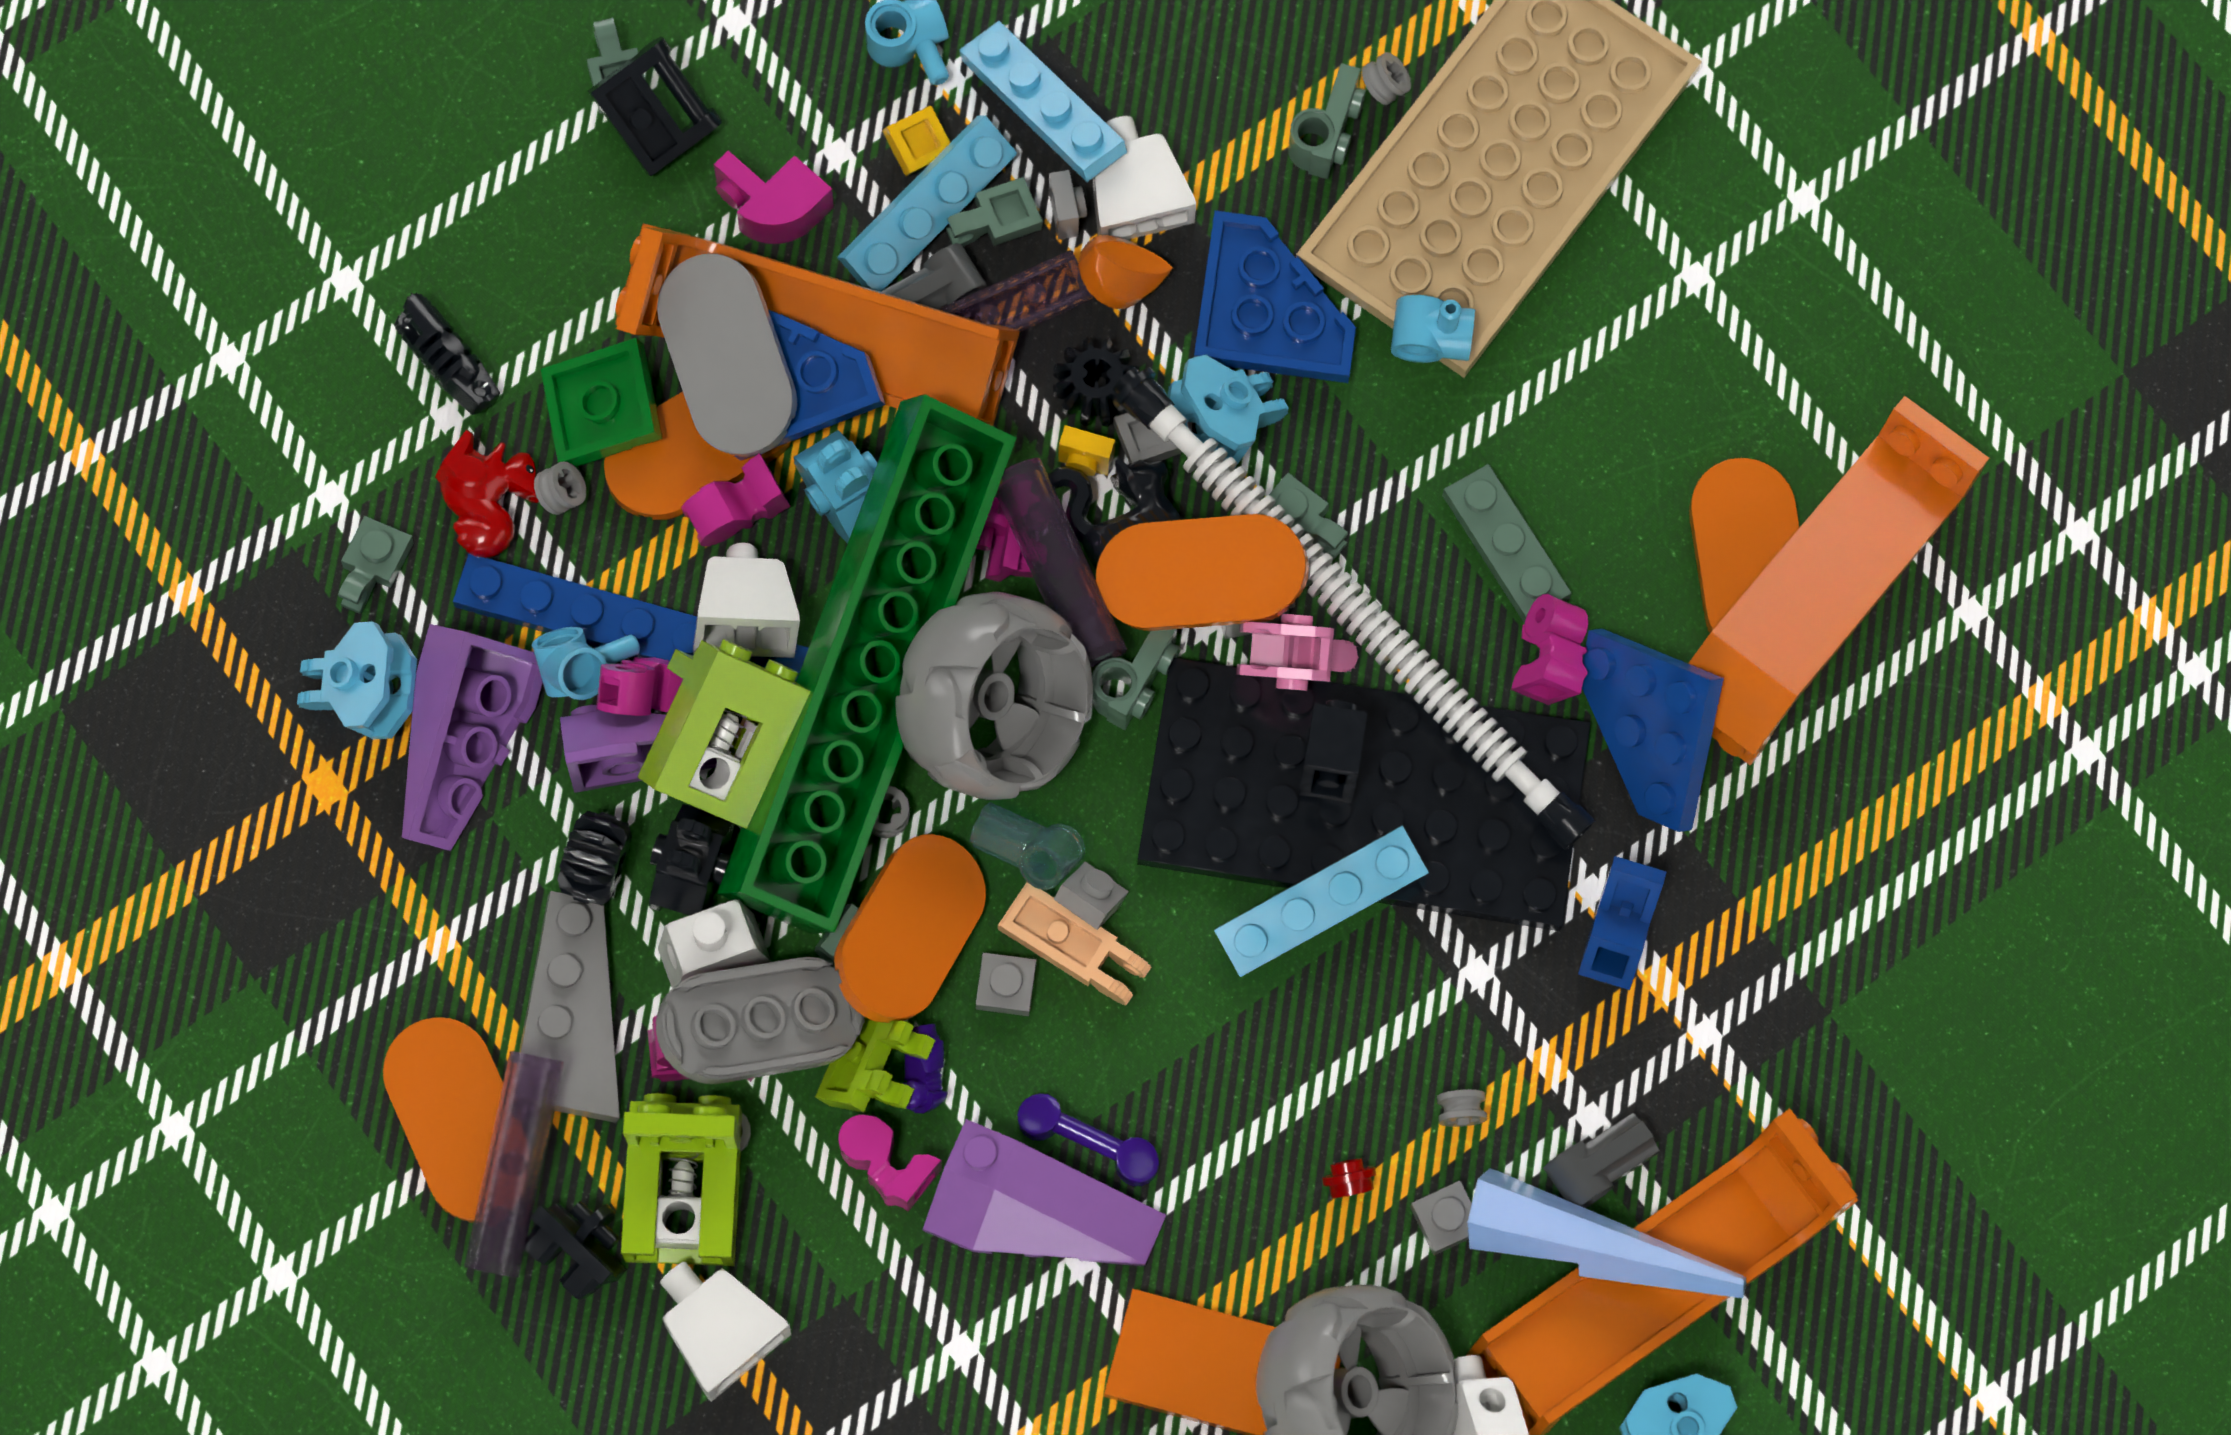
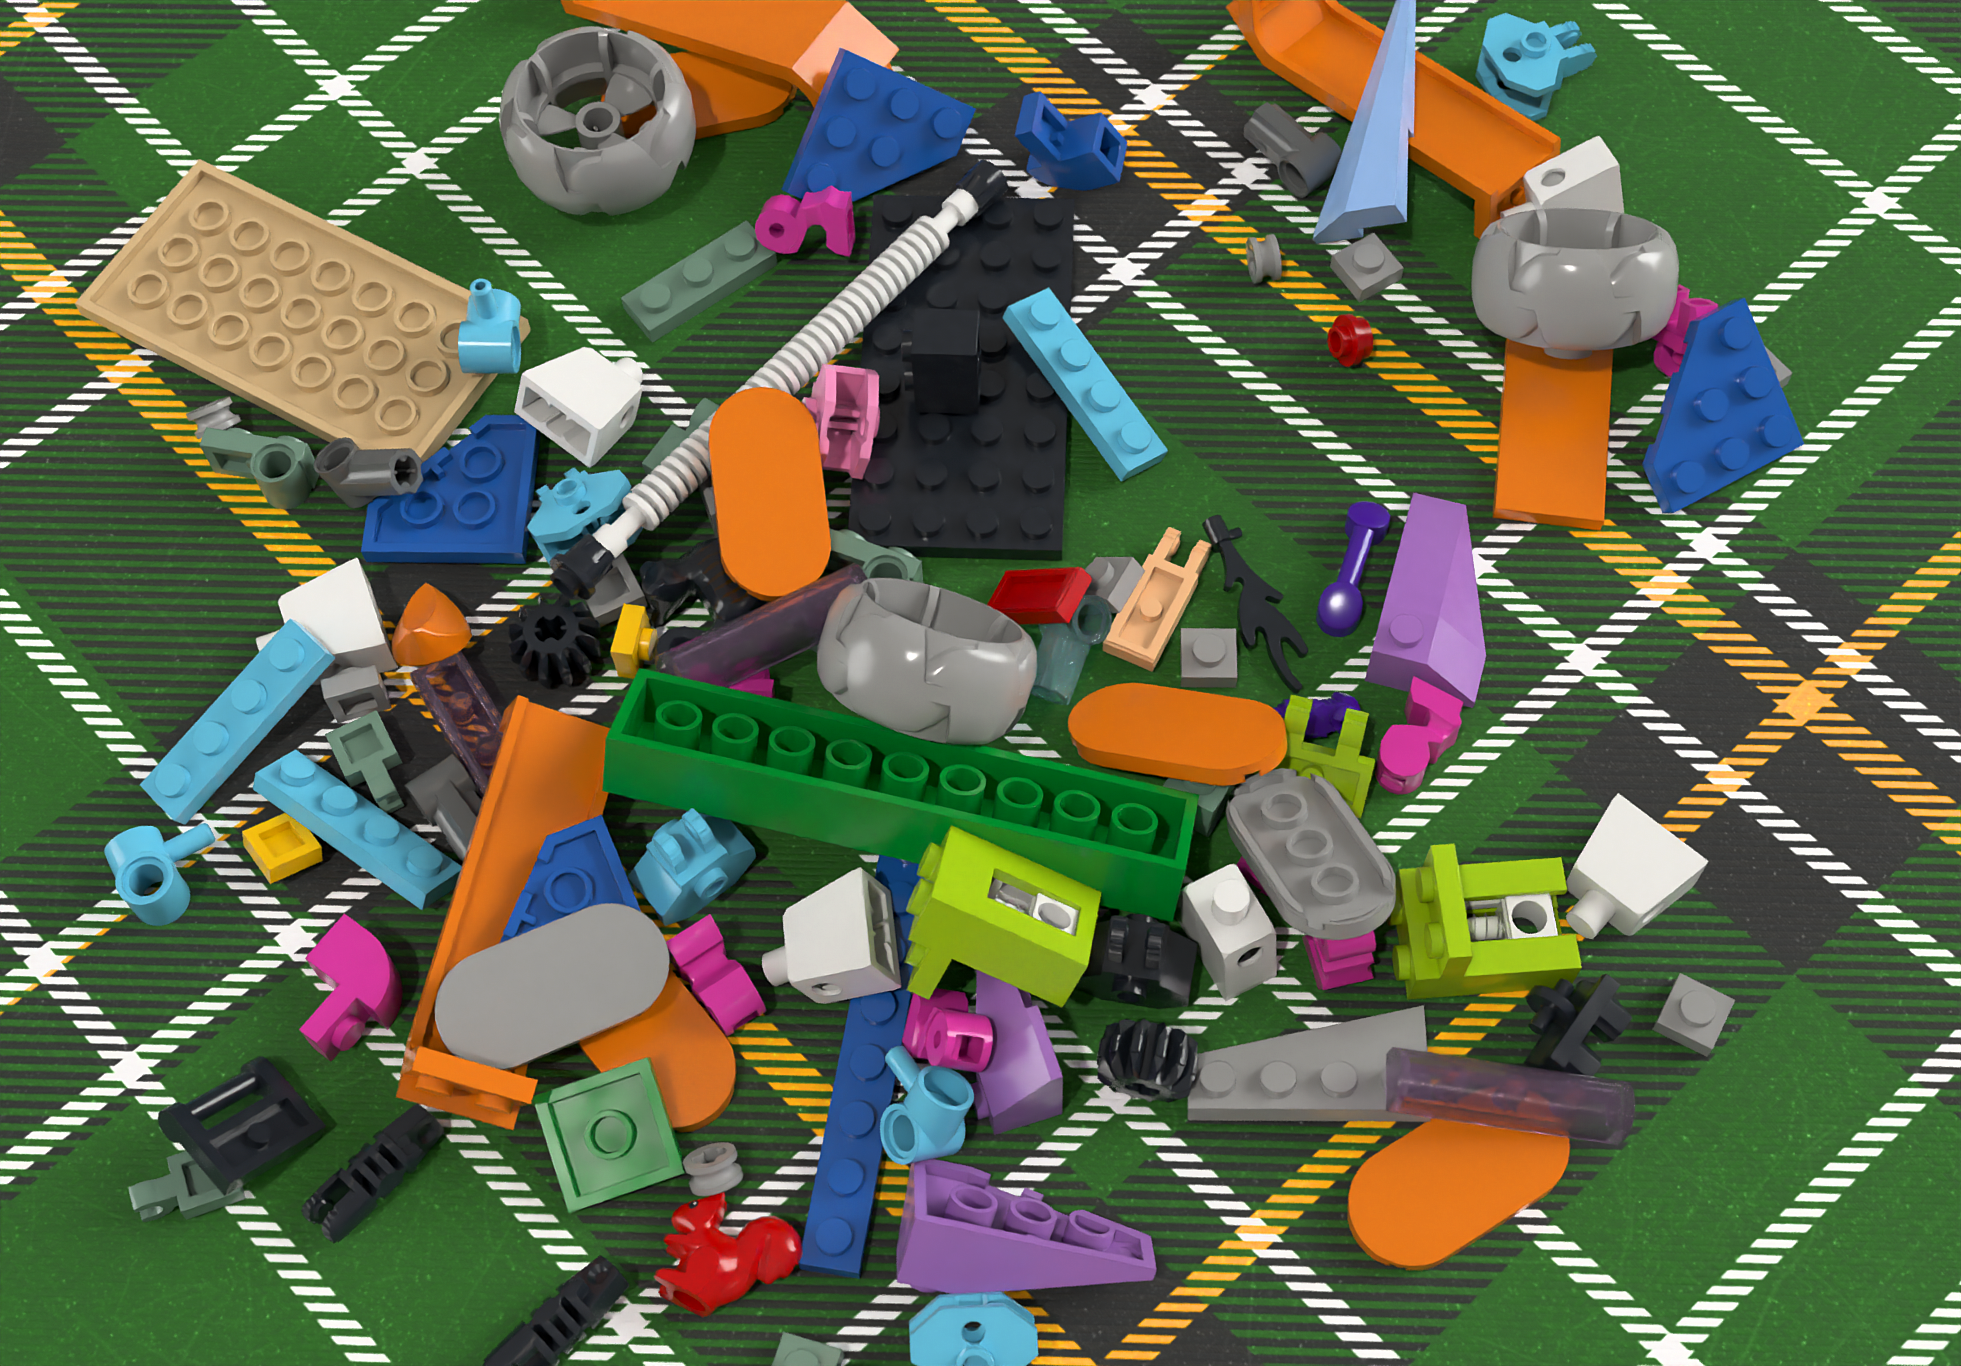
camera: 90 degrees left, 10 degrees down
none -> black hinge [301,1103,445,1244]
none -> dark grey piece [314,437,423,508]
none -> light grey wheel [499,26,696,216]
none -> white torso [514,347,643,468]
none -> red tile [987,567,1092,624]
none -> black piece [1202,515,1308,694]
none -> light grey plate [1652,973,1735,1057]

